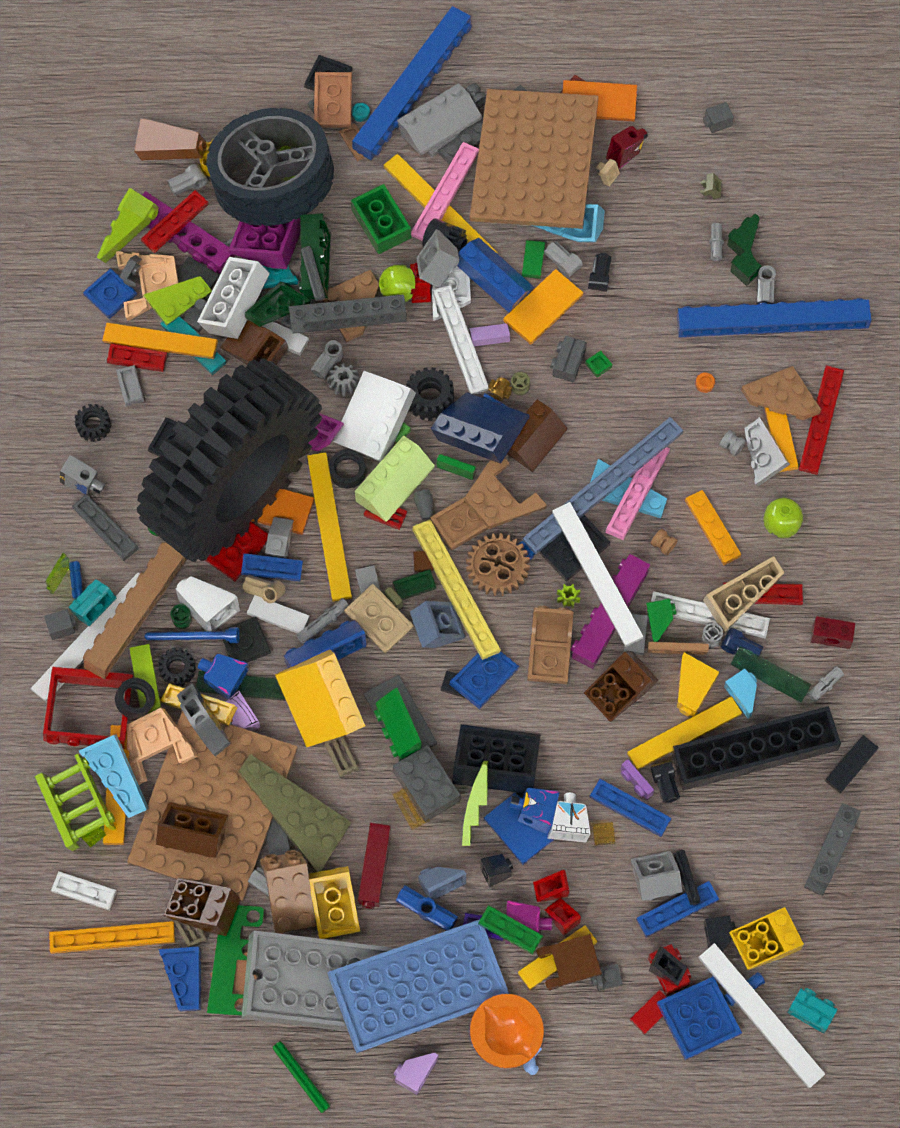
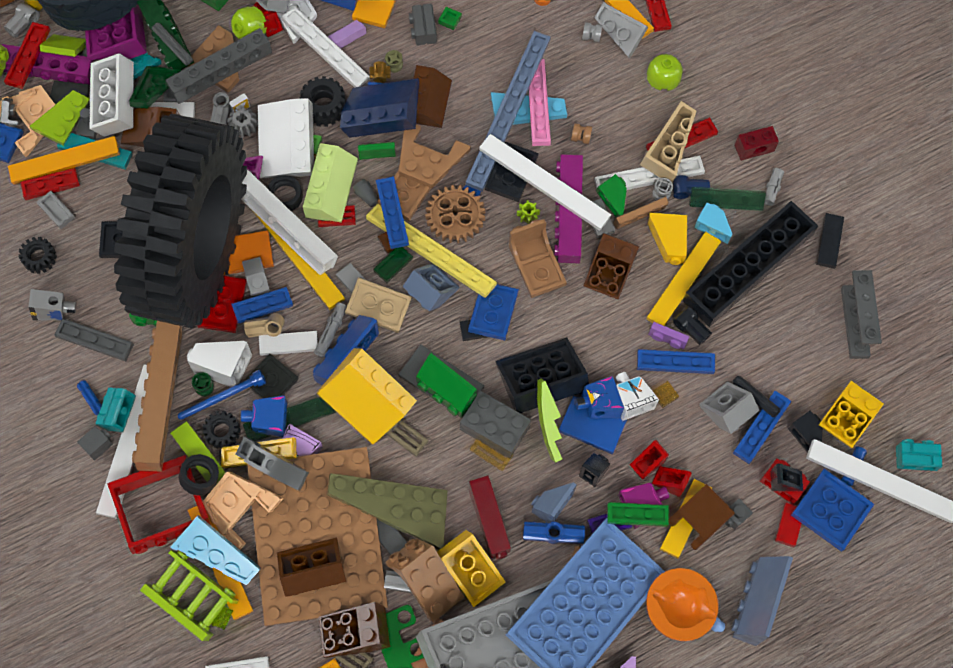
camera: 30 degrees left, 0 degrees up
clear neon green piece [45,553,69,594] -> none
olive tile [385,587,403,610] -> none
light orange plate [685,490,741,565] -> none
none -> lime tile [40,34,86,57]
none -> white tile [229,94,250,113]
none -> white tile [241,170,338,275]
none -> blue plate [376,177,409,249]
none -> sand blue slope [731,556,793,646]

